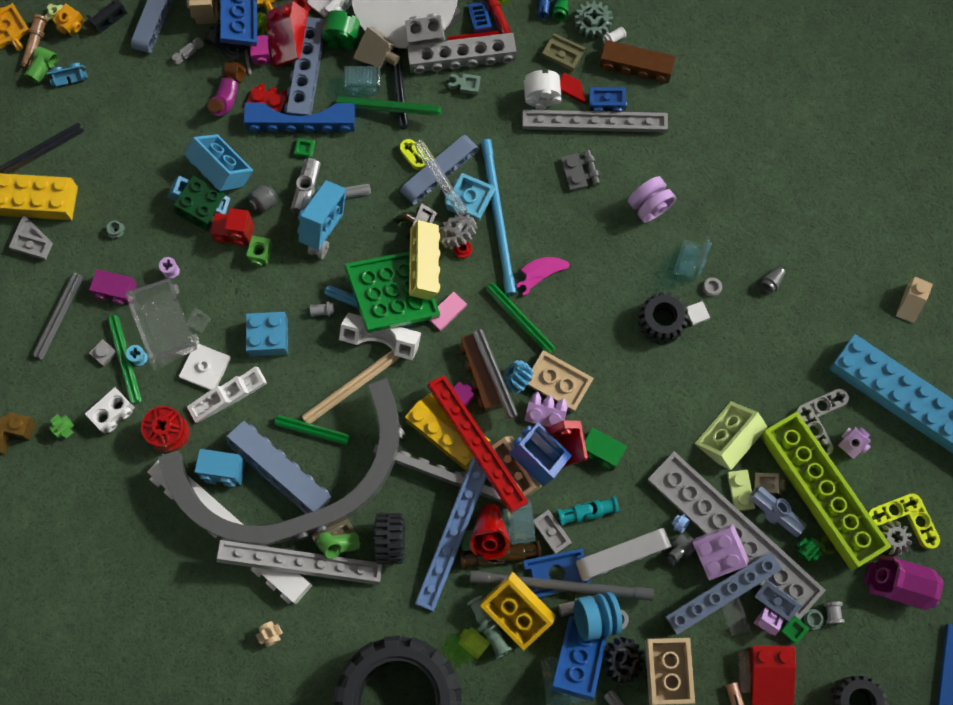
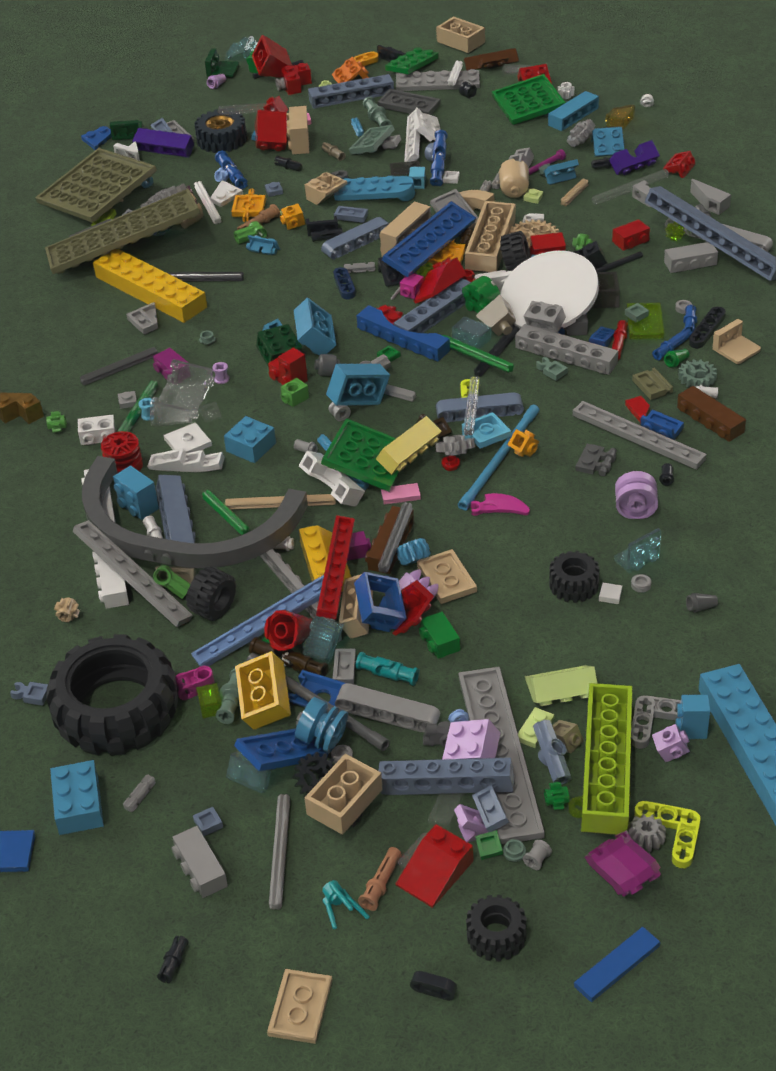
camera: 40 degrees right, 30 degrees down
piece [208,62,247,116] -> none
green axle [486,283,555,354] -> none
white brick [524,70,561,110] -> none
none -> white pin [143,516,163,538]
none -> dark pink piece [175,666,215,700]
none -> black pin [311,228,343,242]
none -> dark blue beam [333,267,356,299]
none -> light orange brick [507,429,540,457]
none -> black pin [659,463,674,486]
none -> dark azure brick [675,695,710,739]

